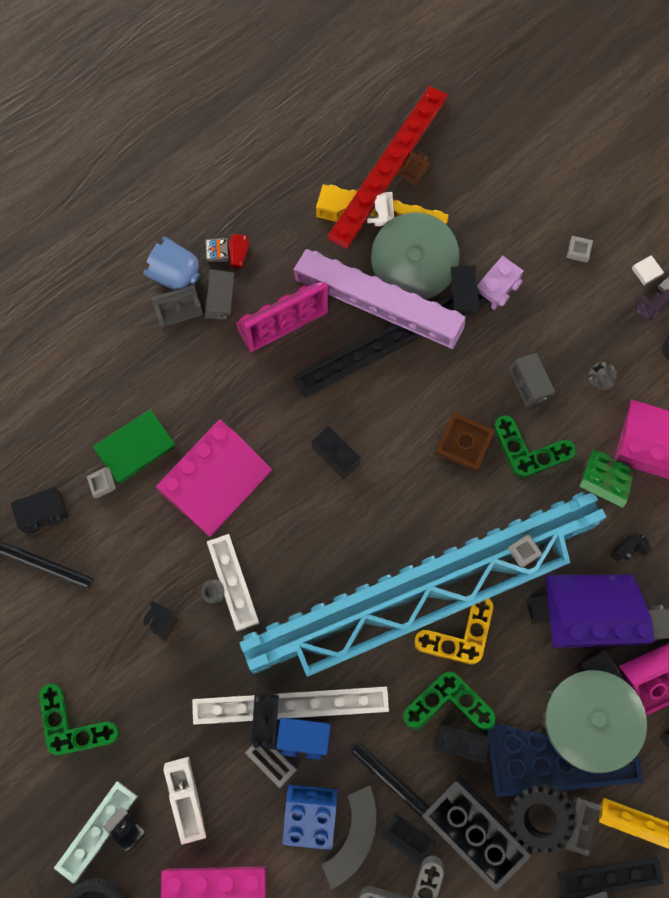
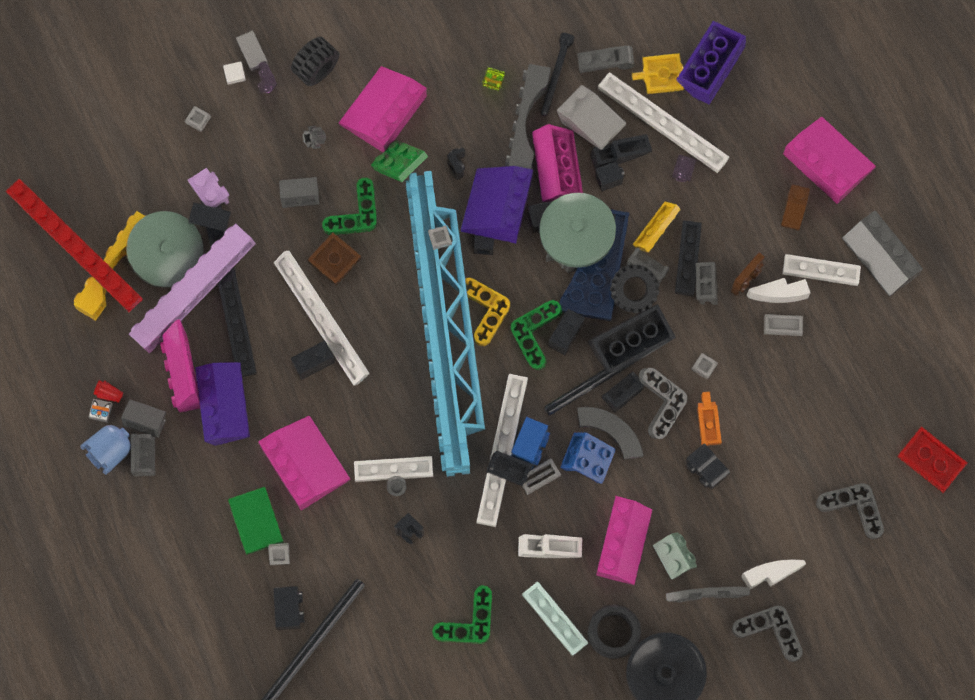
camera: 75 degrees left, 0 degrees up
black bracket [103,807,145,853] -> none
white bracket [367,192,394,226] -> none
reddish brown bracket [398,152,433,186] -> none
none -> dark purple slope [195,362,250,446]
none -> white plate [274,251,370,386]

